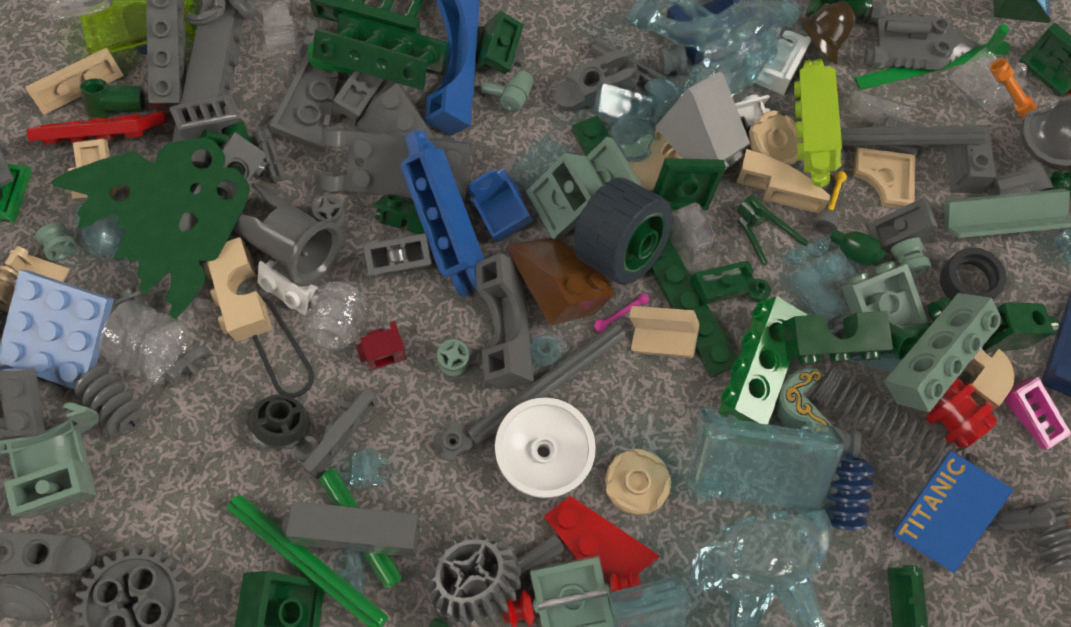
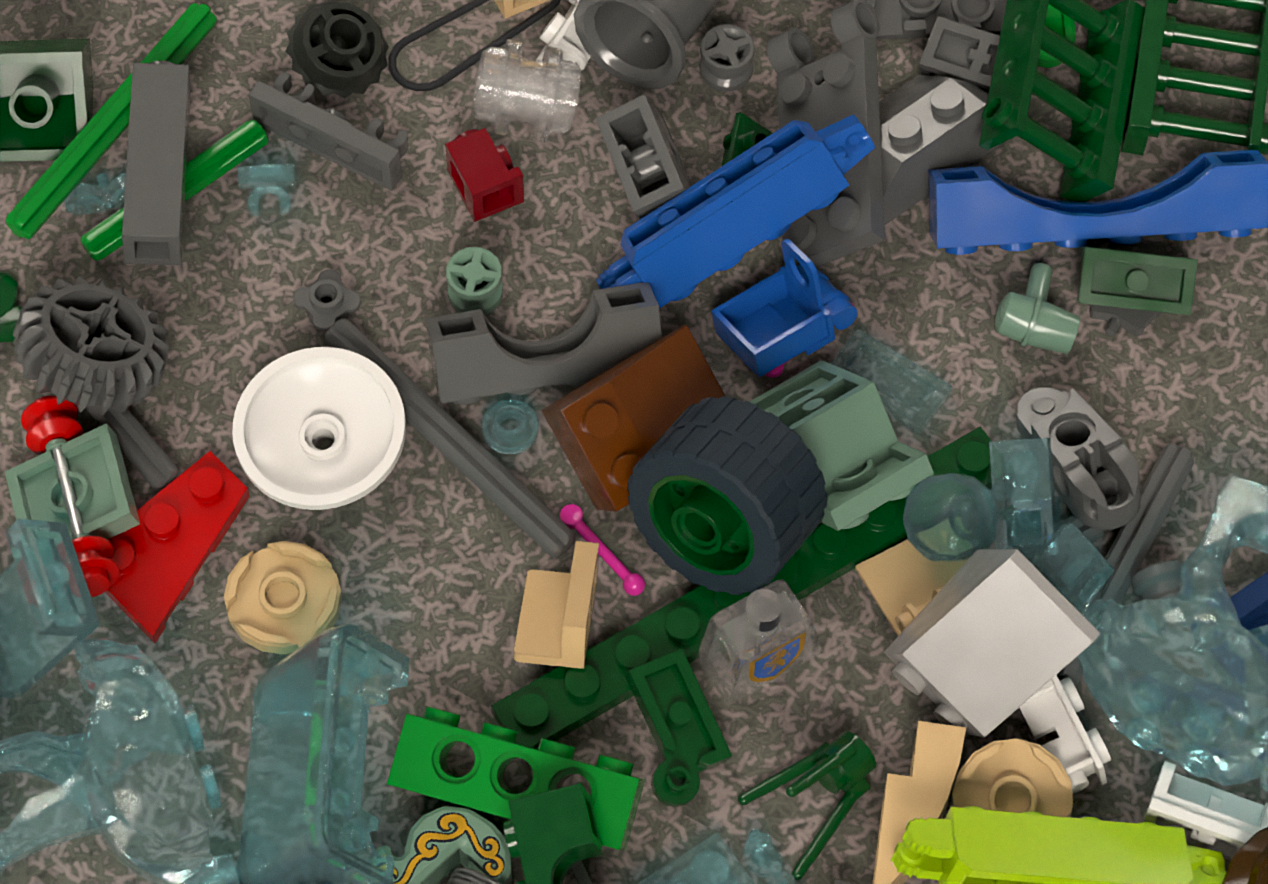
camera: 85 degrees right, 5 degrees down
dark green tile [653,158,726,211] -> none

